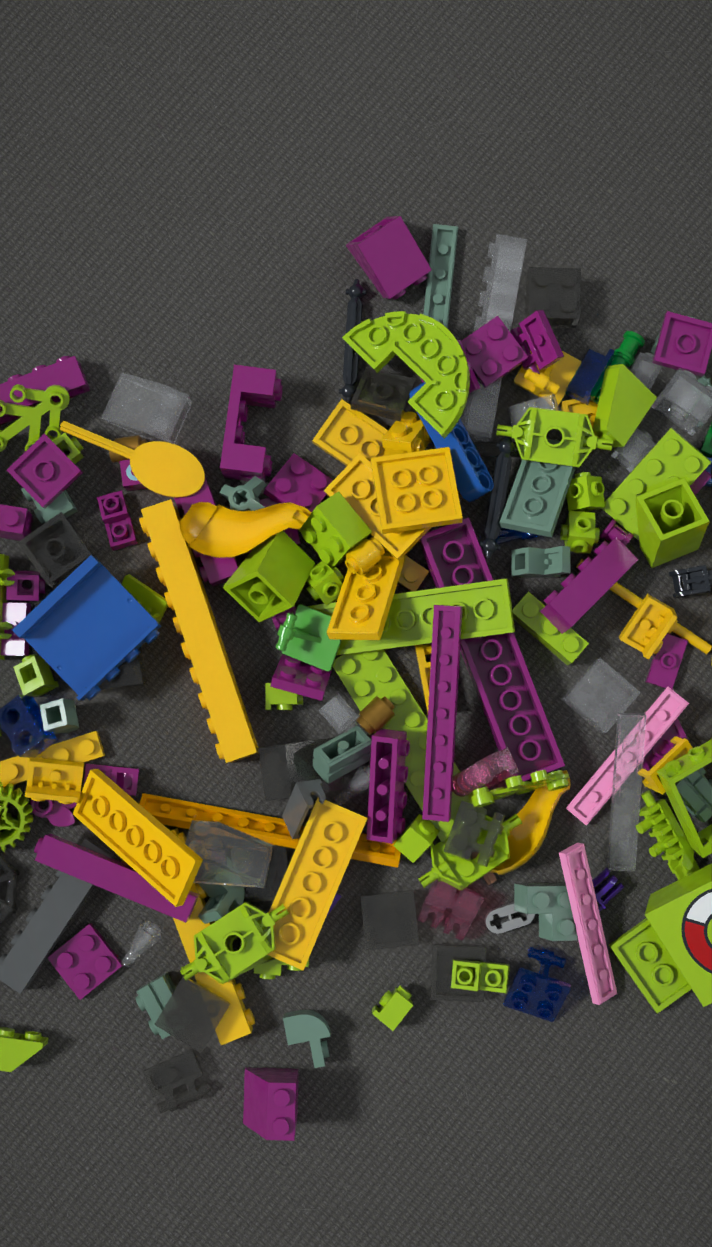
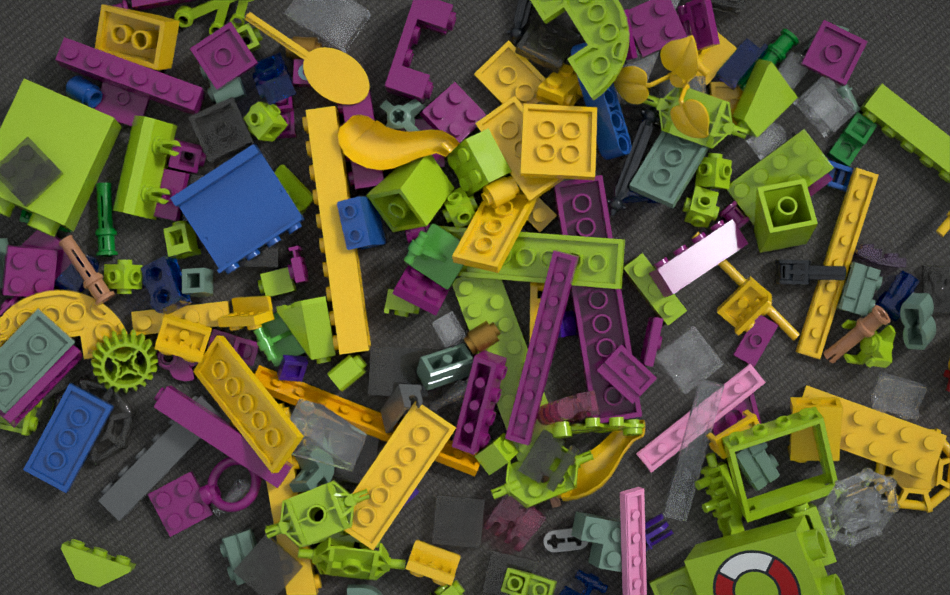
camera: 15 degrees right, 5 degrees up
sand green brick [511,546,571,578] -> none
none -> magenta piece [199,457,261,512]
none -> yellow bracket [217,296,274,331]
none -> lime brick [243,102,288,142]
none -> clear blue brick [252,52,296,105]
none -> bright green plate [253,312,305,366]
none -> lime brick [258,267,297,297]
none -> lime slope [276,296,336,364]
none -> dark purple plate [277,355,308,382]
none -> magenta plate [288,246,310,284]
none -> lime plate [298,537,406,580]
none -> lime brick [327,353,367,392]
none -> blue panel [337,196,386,250]
none -> yellow bracket [406,540,461,586]
none -> dark purple plate [558,311,576,338]
none -> magenta plate [596,344,657,404]
none -> yellow plant [613,35,709,138]
none -> magenta plate [639,317,663,367]

